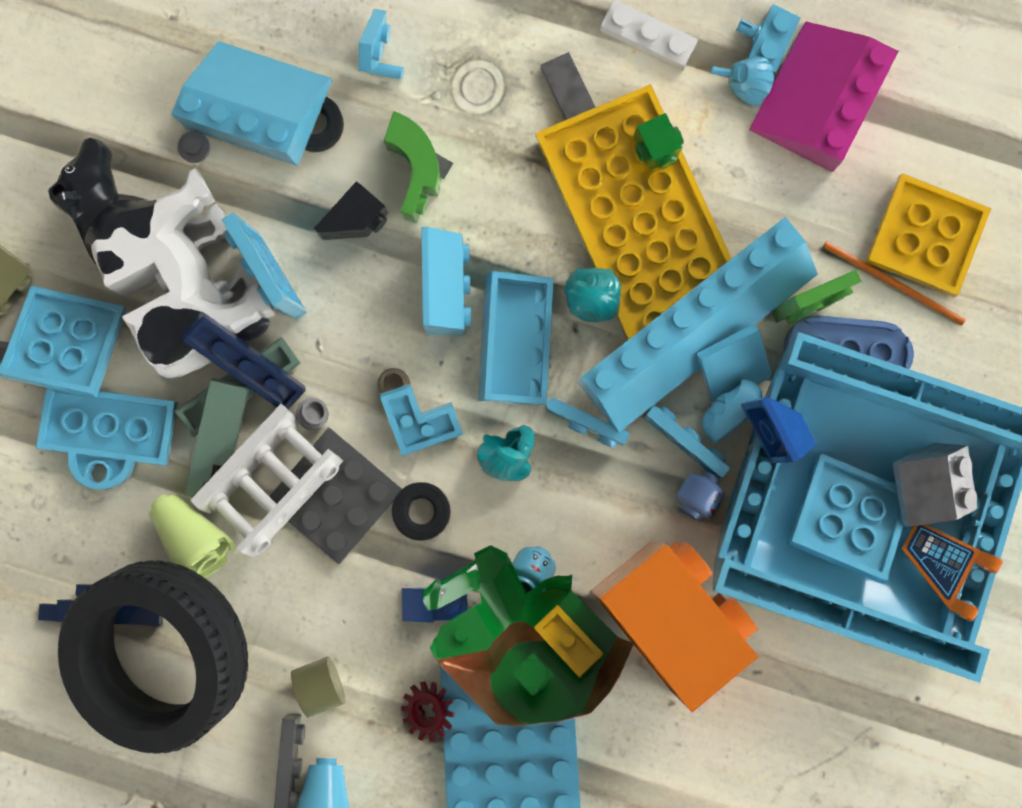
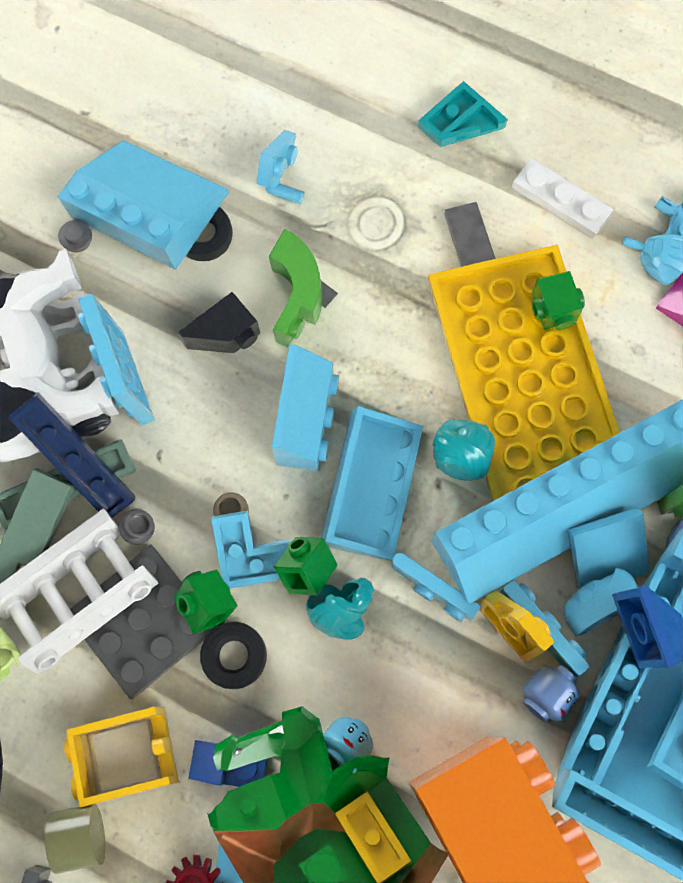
camera: 15 degrees right, 10 degrees down
none -> window [64,707,179,808]
none -> green brick [173,569,238,634]
none -> green brick [273,537,338,595]
none -> yellow plate [479,590,555,663]

